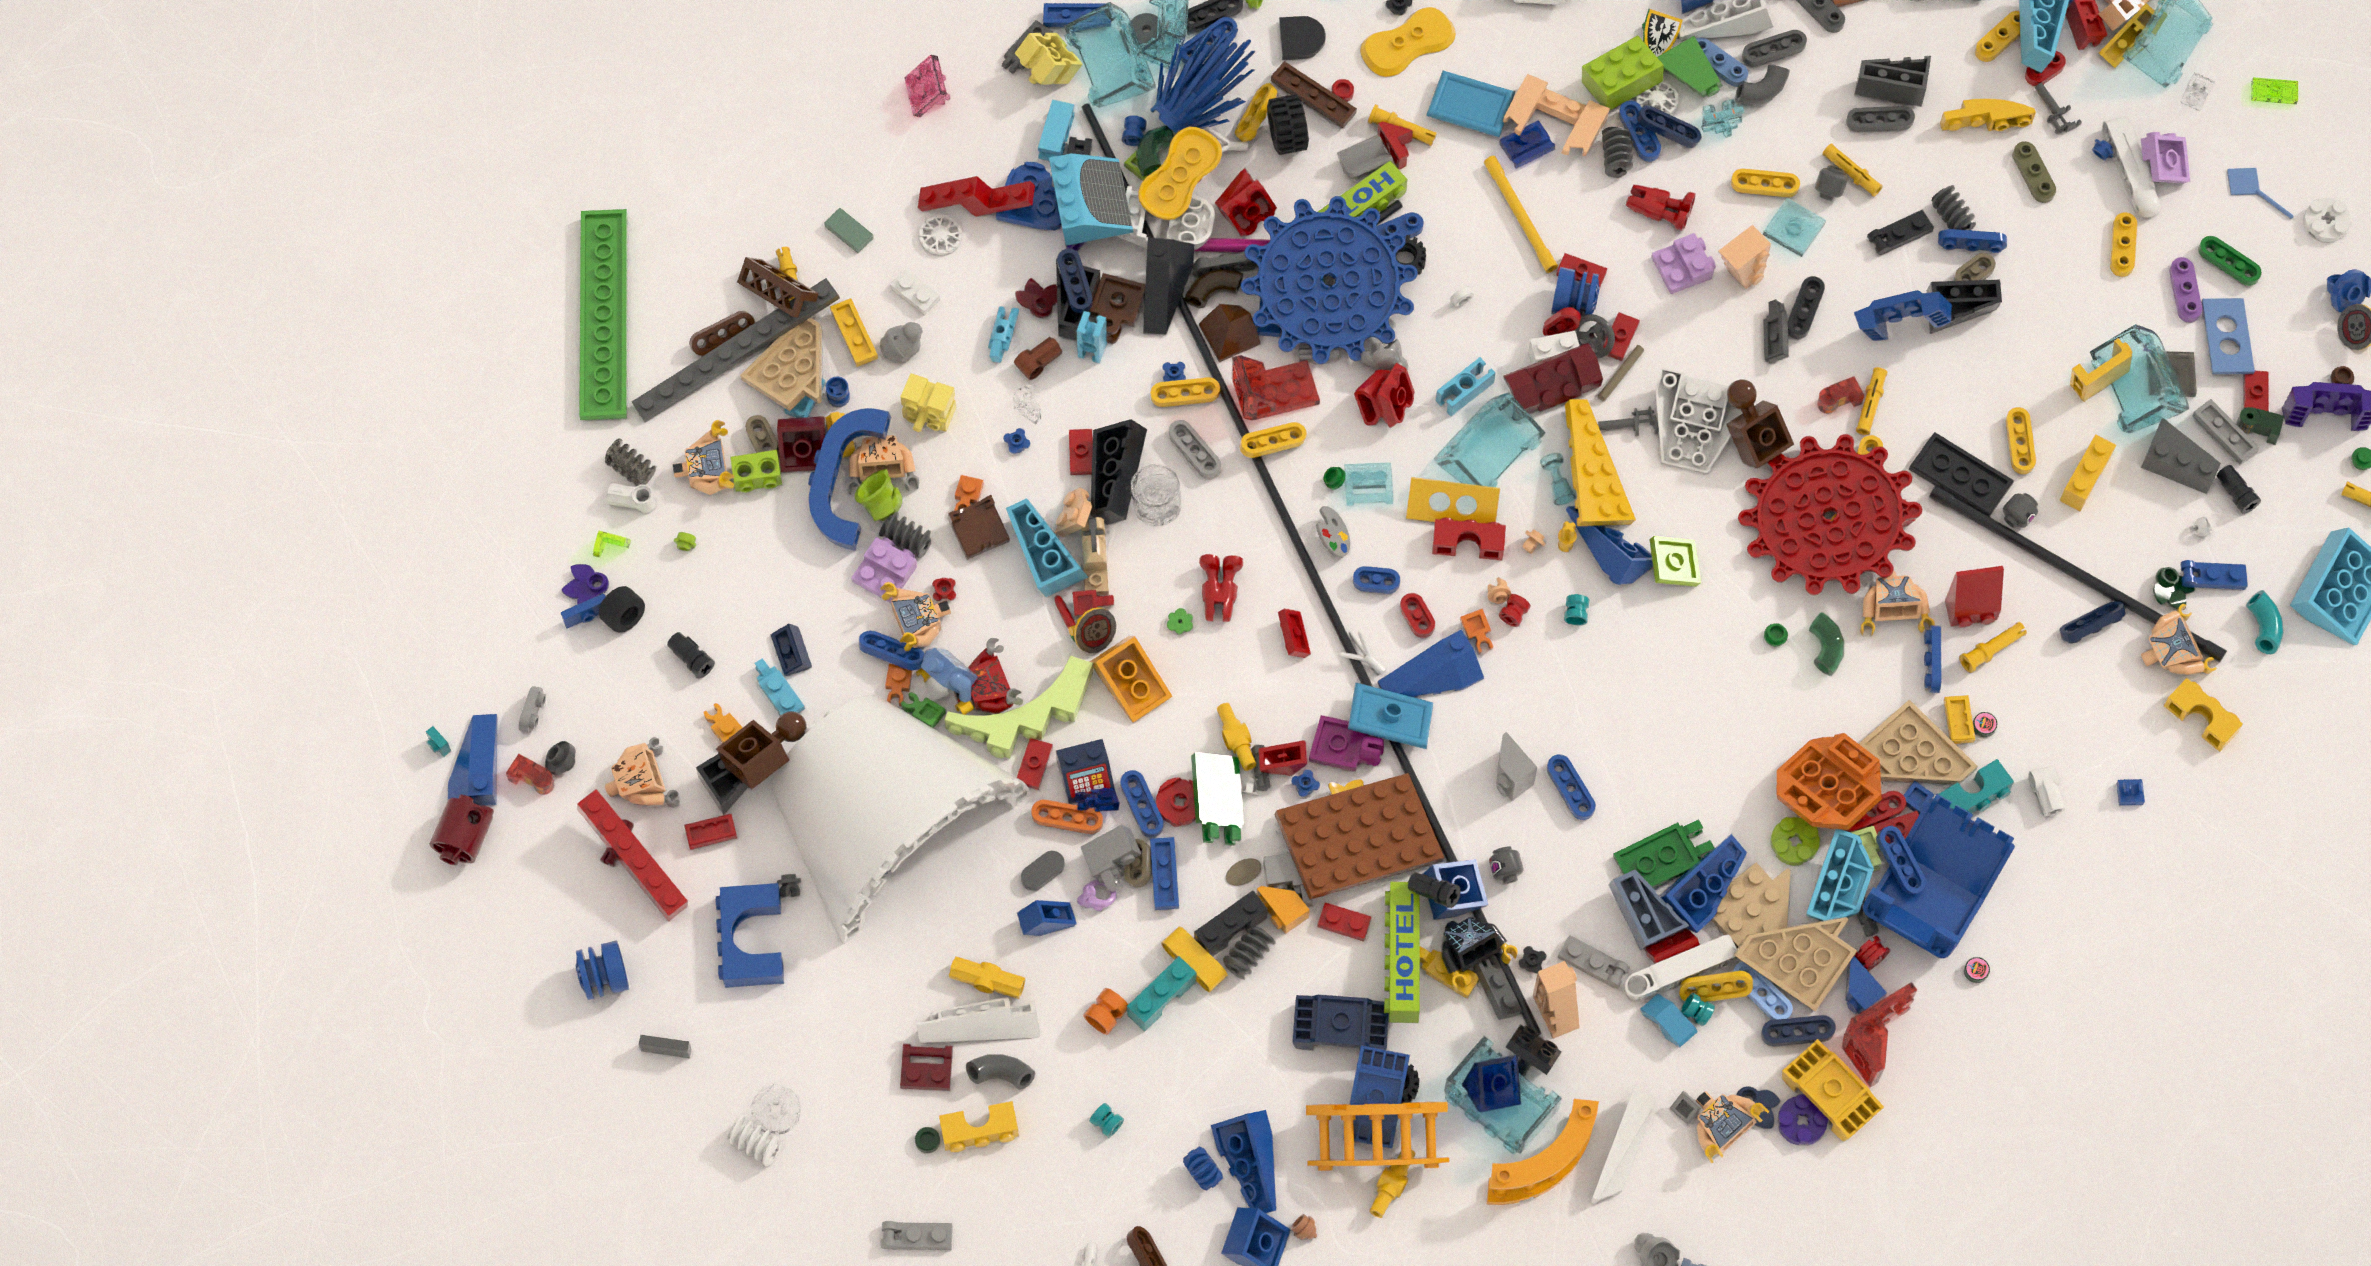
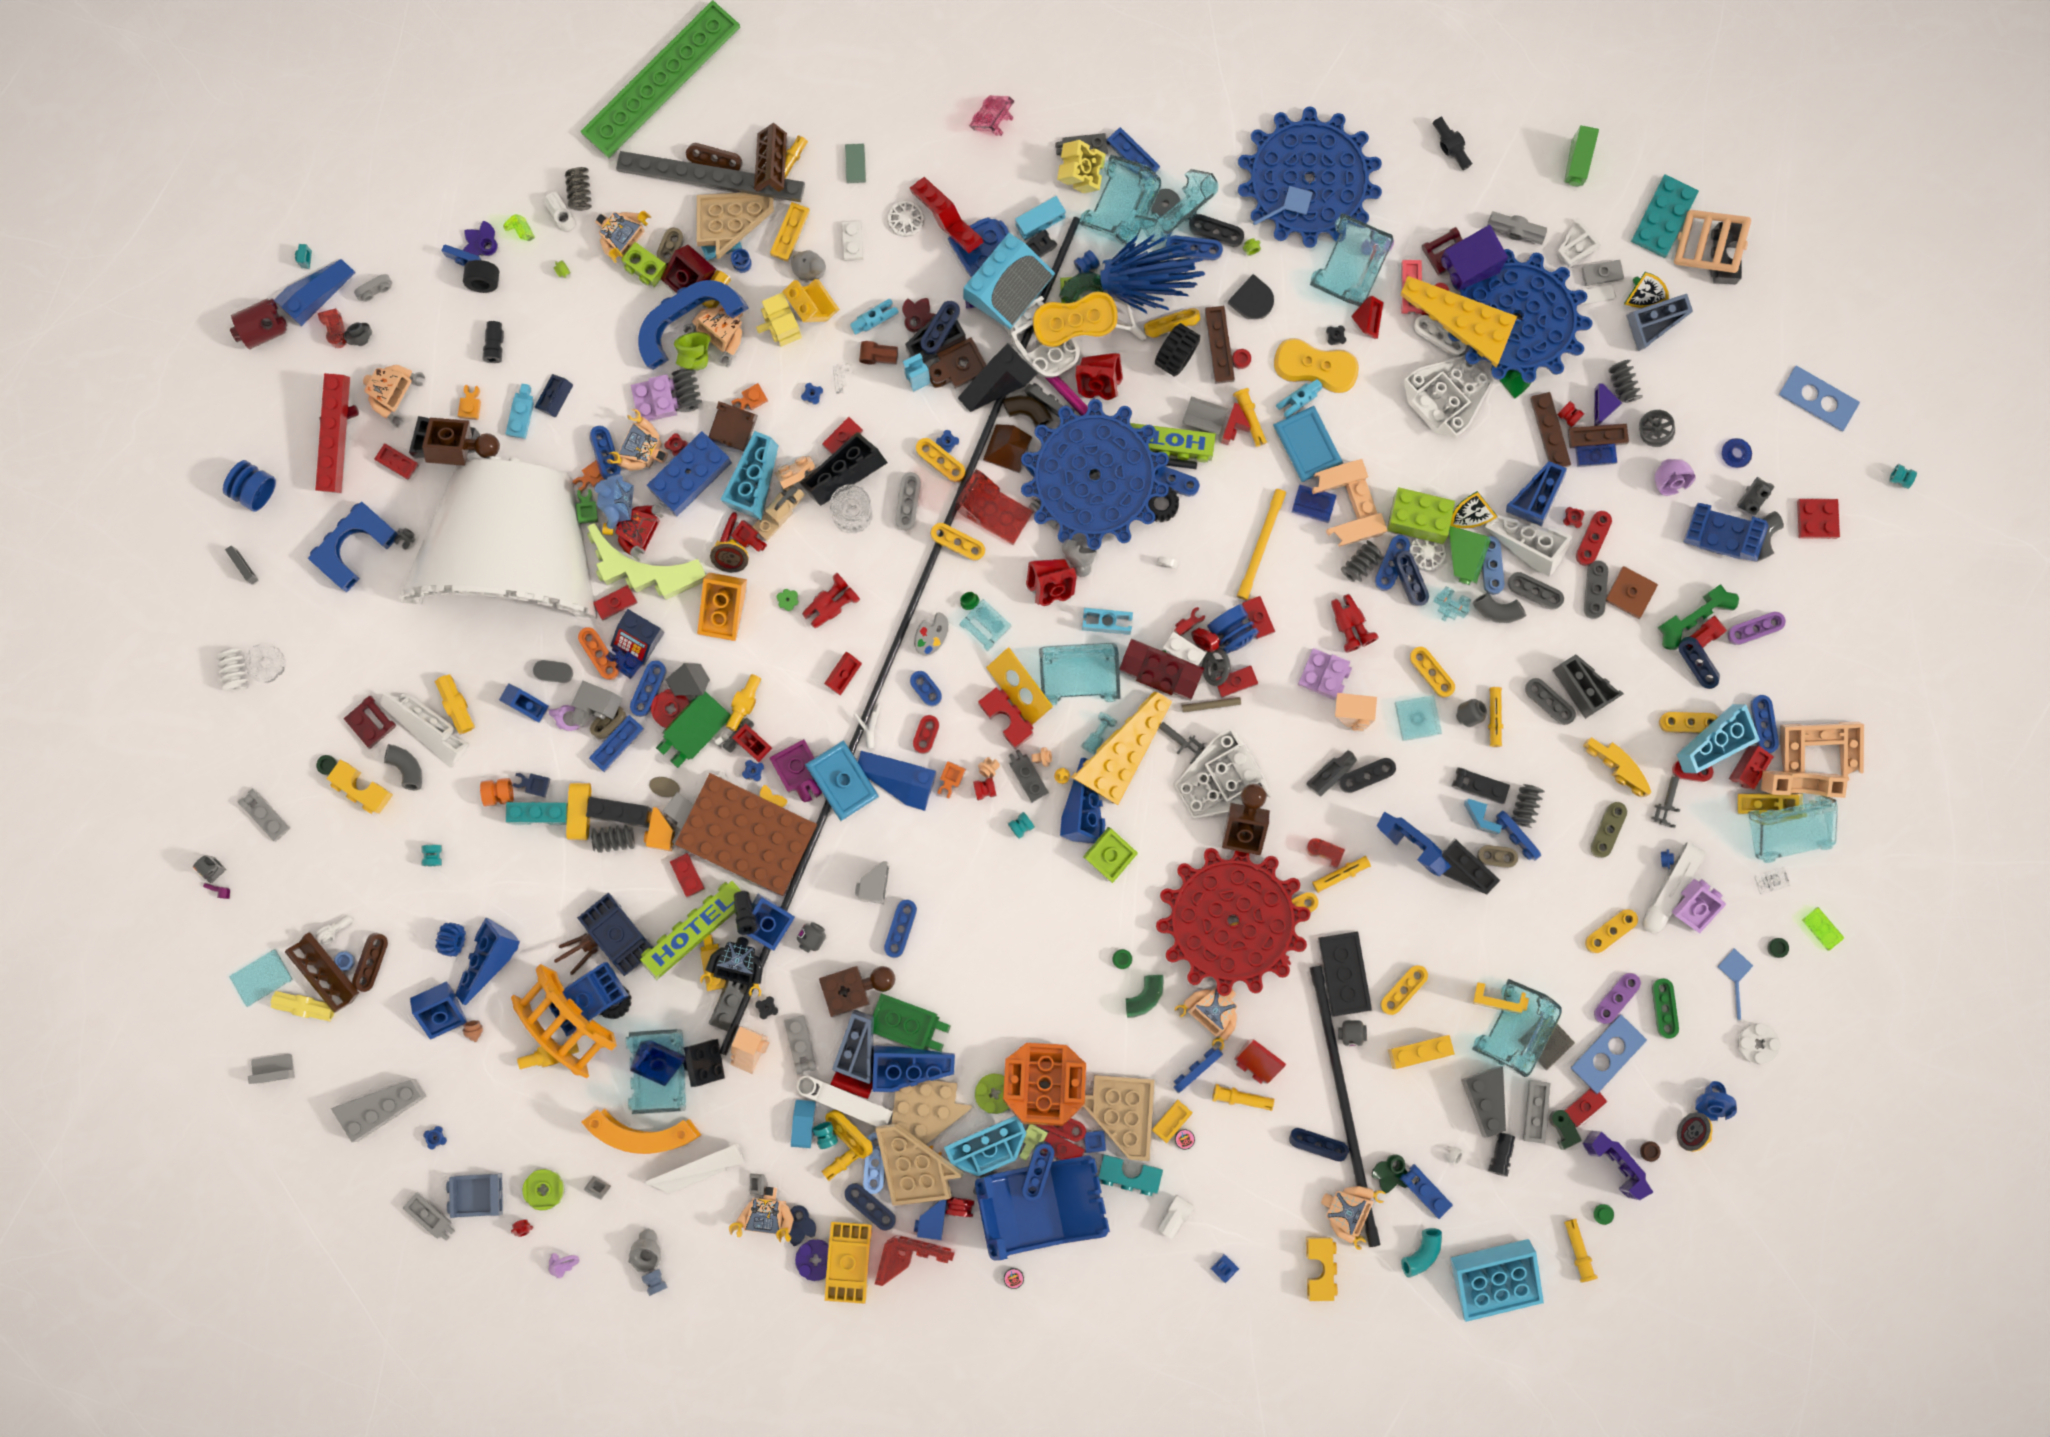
camera: 45 degrees right, 15 degrees up
none -> dark blue plate [513,773,551,798]
none -> reddish brown plant [554,933,598,975]
none -> light grey slope [584,1176,611,1200]
none -> blue piece [647,431,732,517]
none -> dark grey slope [666,663,710,697]
none -> yellow panel [782,279,840,322]
none -> reddish brown brick [819,966,896,1017]
none -> yellow pin [821,1149,859,1181]
none -> dark grey hinge [1009,749,1049,803]
none -> red plate [1174,607,1205,636]
none -> medium azure hinge [1276,379,1322,418]
none -> dark azure slope [1464,798,1502,835]
none -> dark green tile [1767,938,1789,958]

